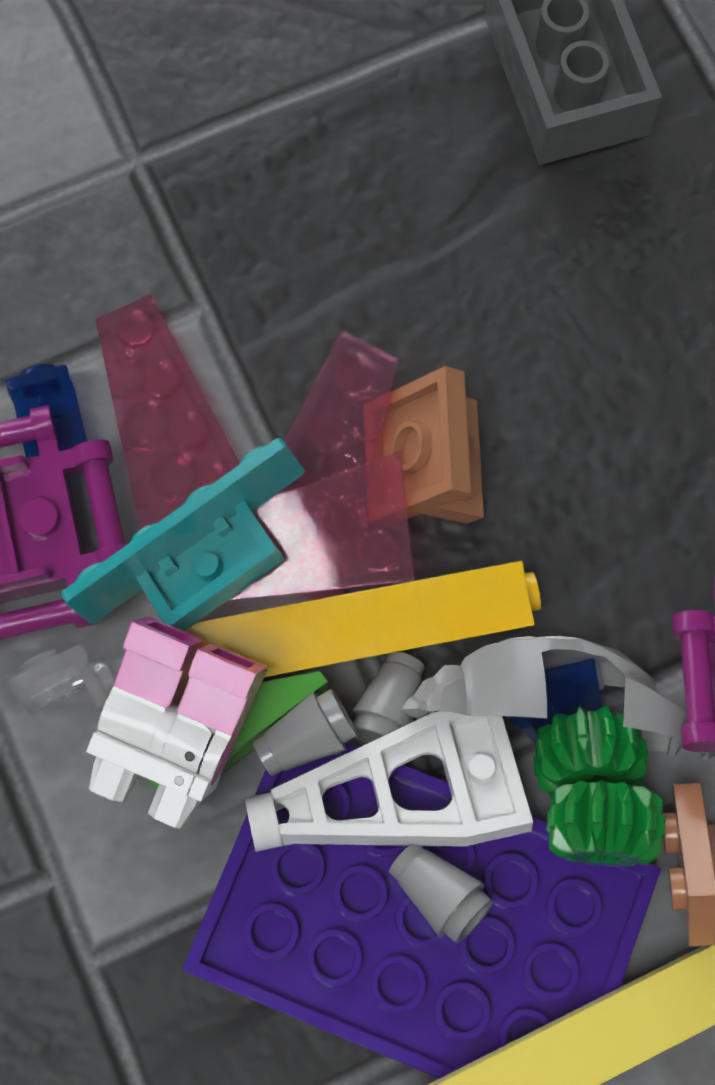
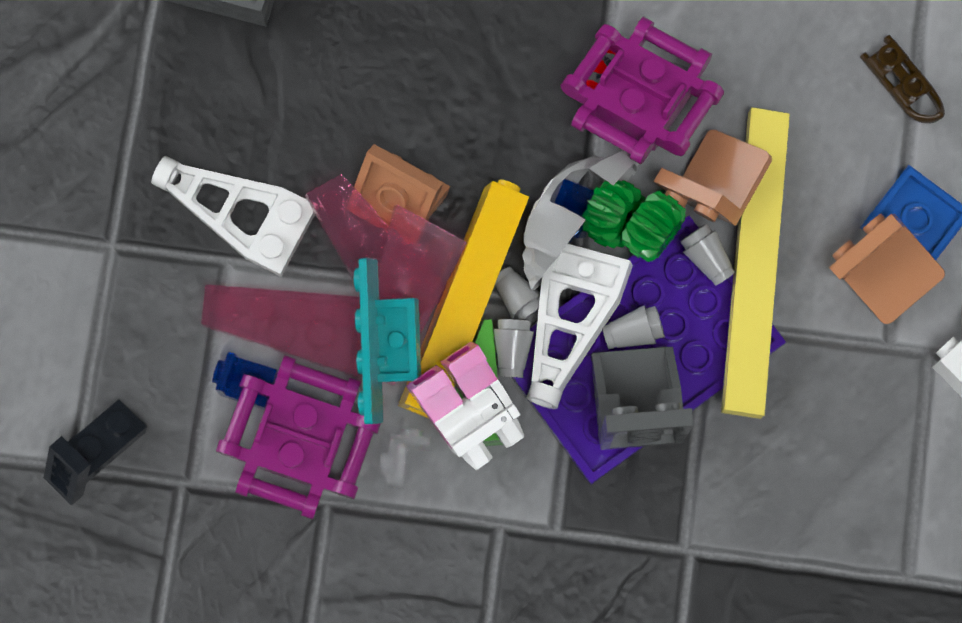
camera: 55 degrees left, 5 degrees up
none -> white plate [151,156,318,277]
none -> dark grey bracket [591,346,694,450]
none -> light grey cone [680,224,735,286]

